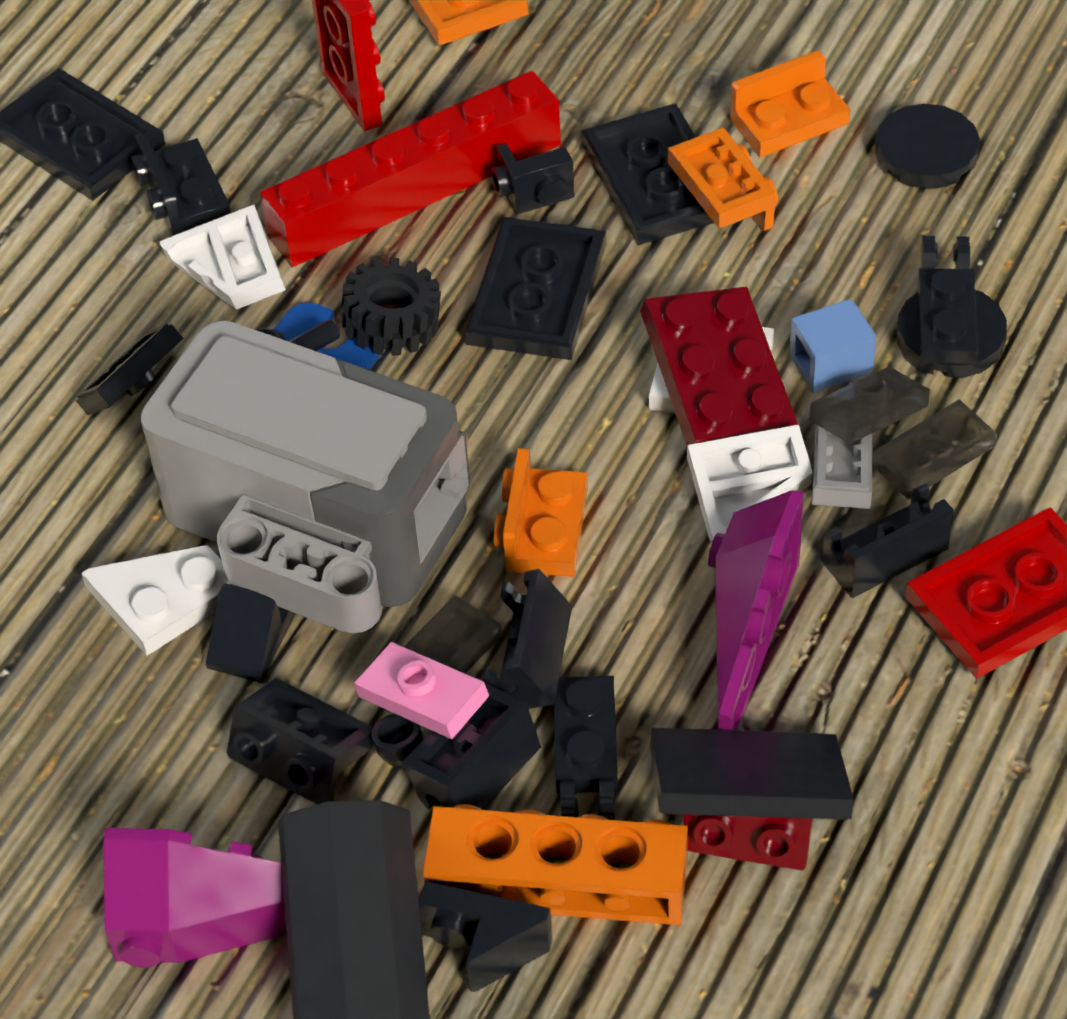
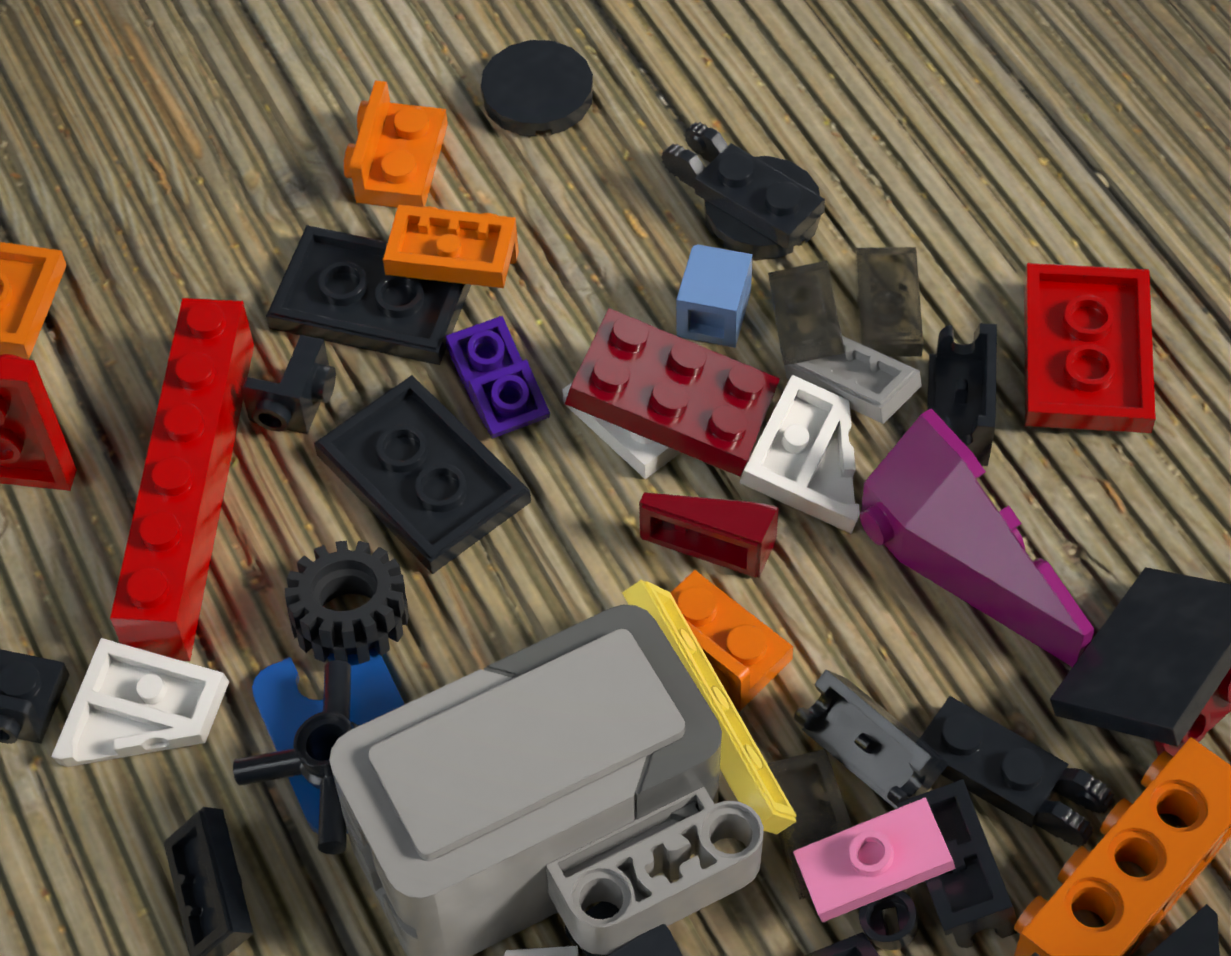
camera: 55 degrees left, 5 degrees up
none -> dark purple slope [445,315,550,439]
none -> light yellow tile [622,580,797,834]
none -> dark red slope [639,492,779,578]

